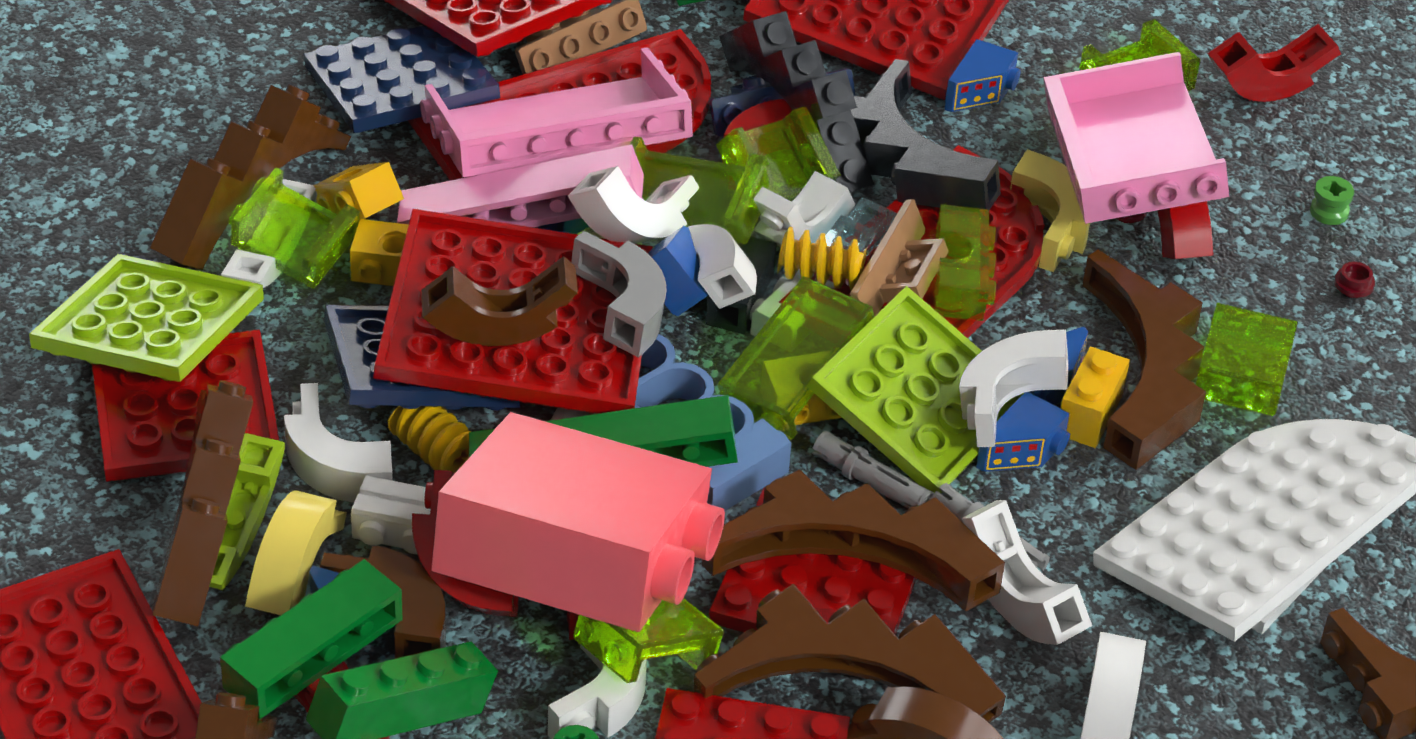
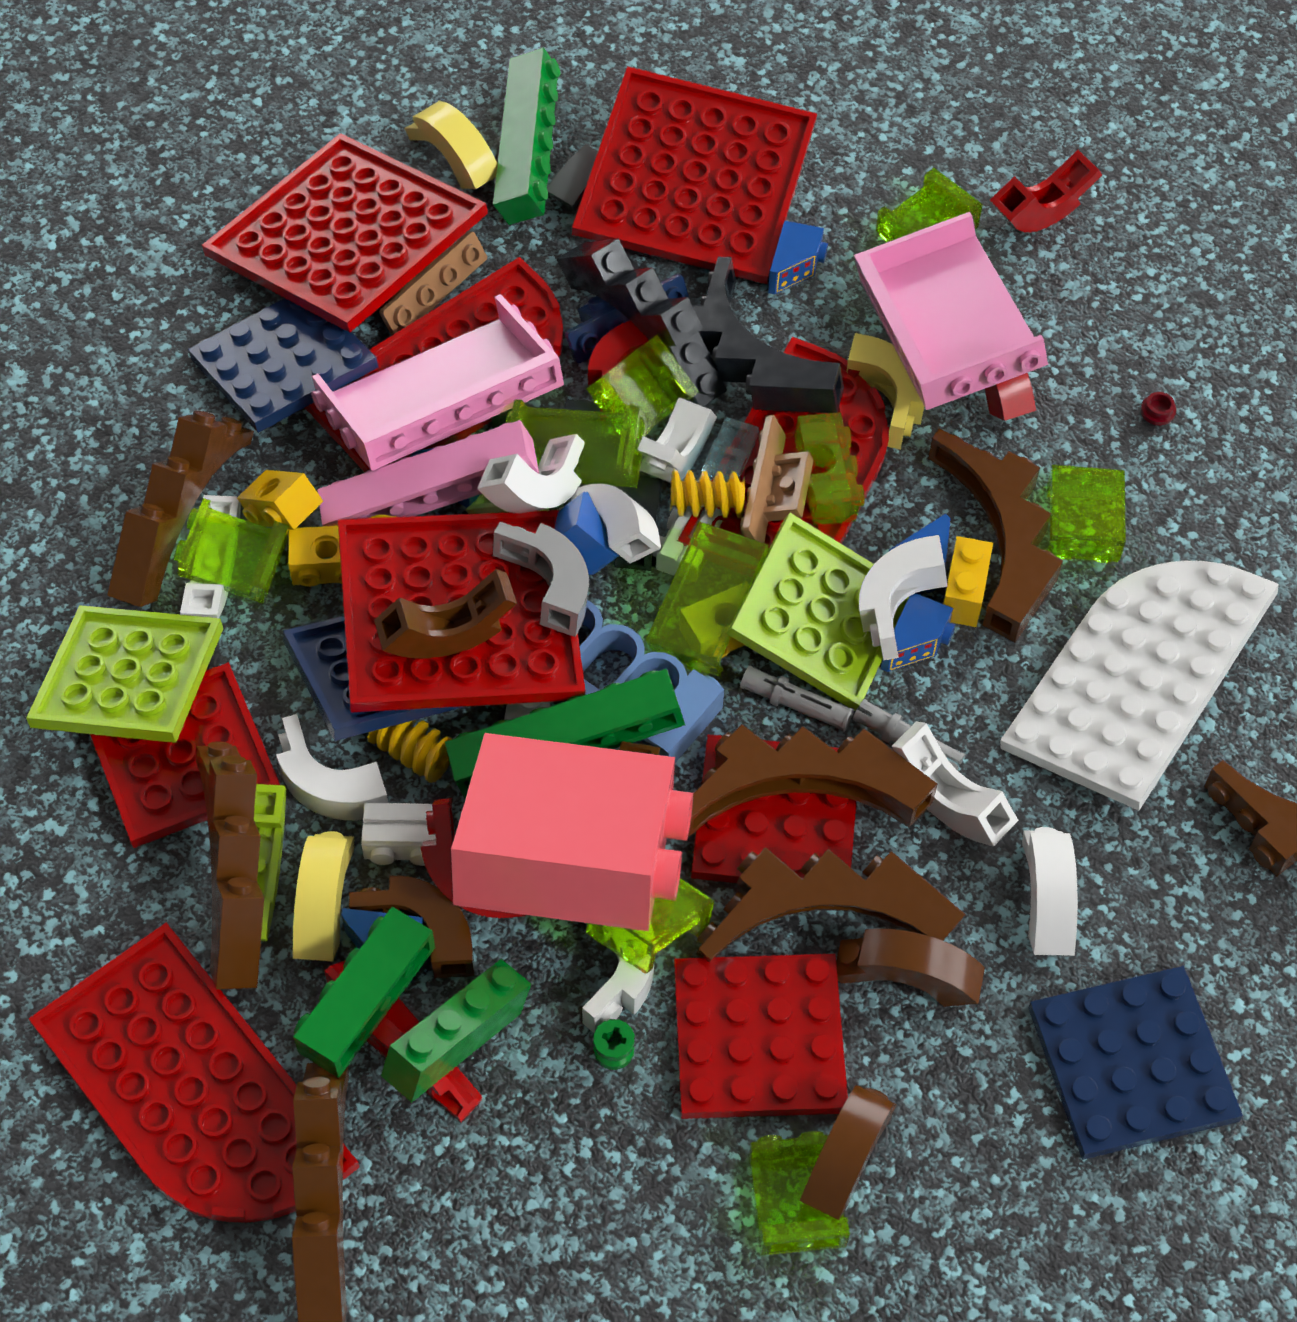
camera: 10 degrees left, 15 degrees up
bright green wheel [1310,176,1354,225] -> none

